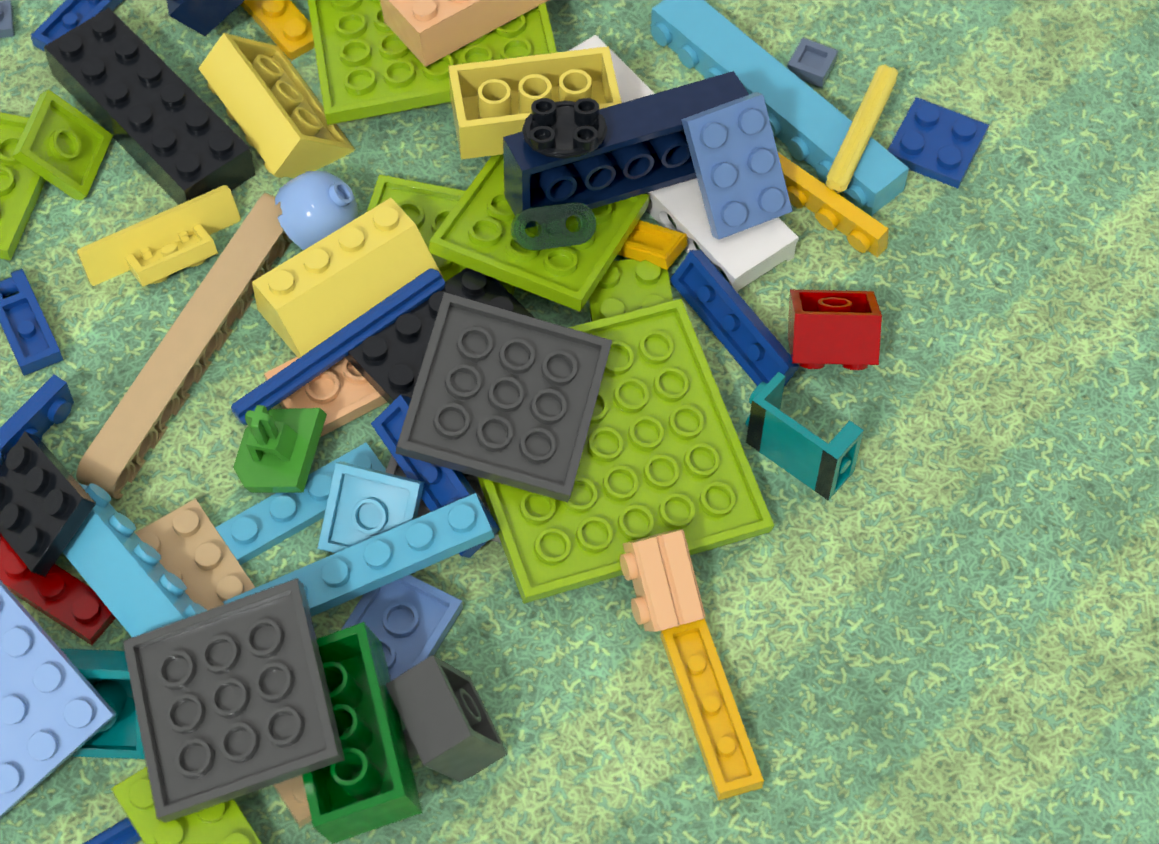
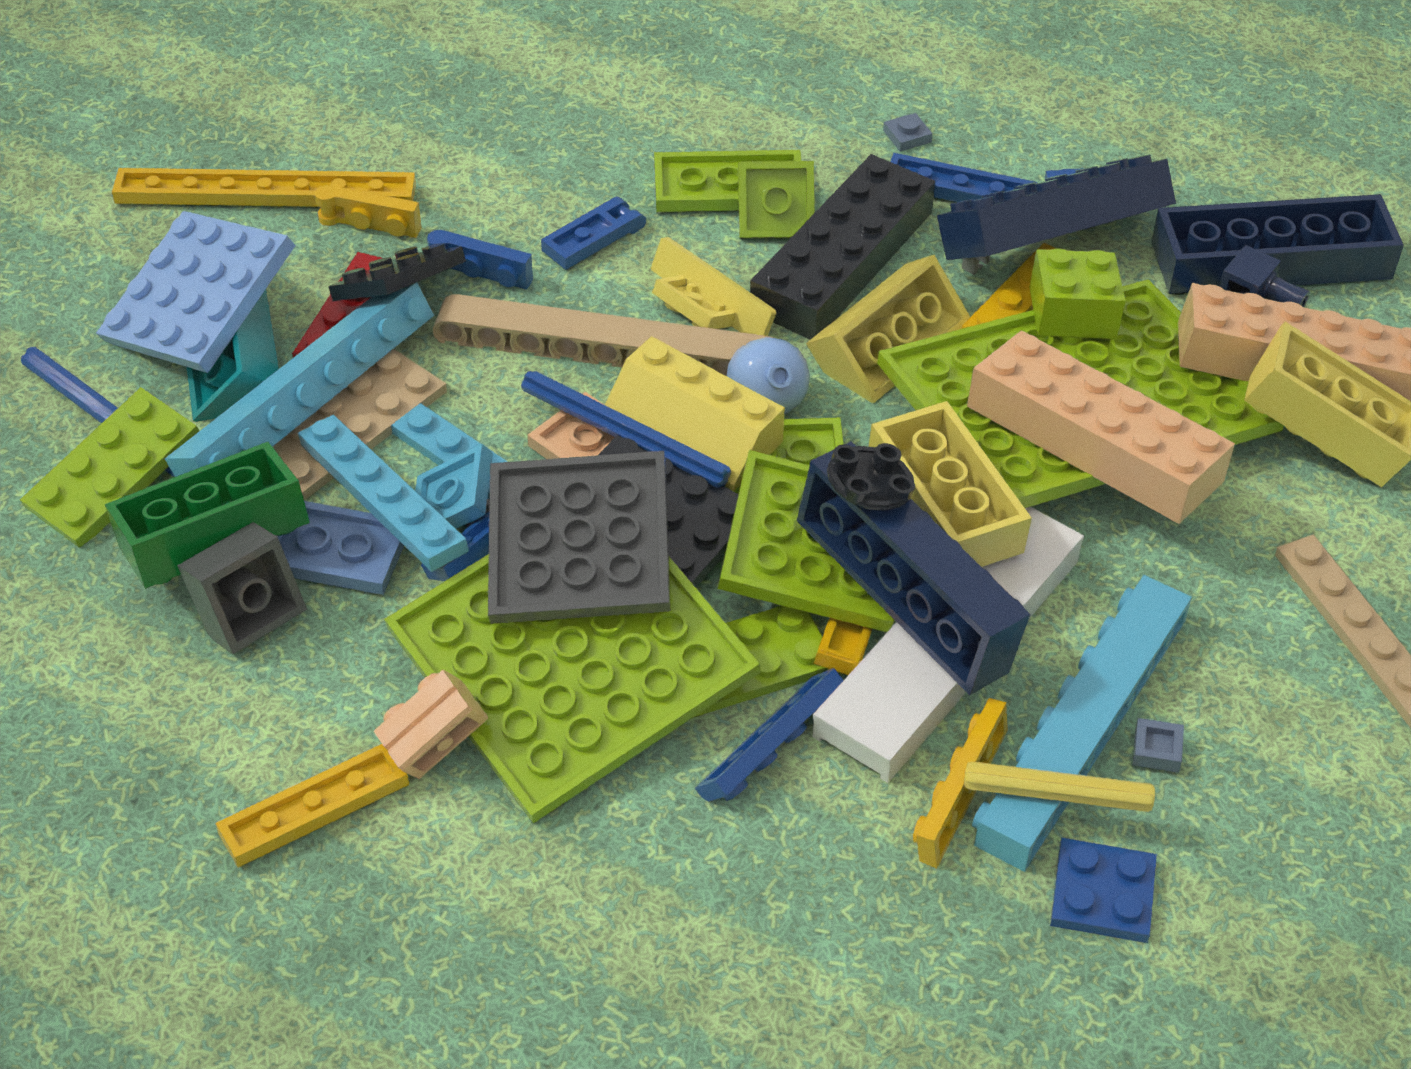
camera: 75 degrees right, 10 degrees down
dark grey plate [123,578,345,823] -> none
bright green piece [233,405,327,493] -> none
clear green plate [511,202,596,250] -> none
medium blue plate [681,92,793,240] -> none
teal panel [745,372,864,501] -> none
red brick [788,289,882,370] -> none

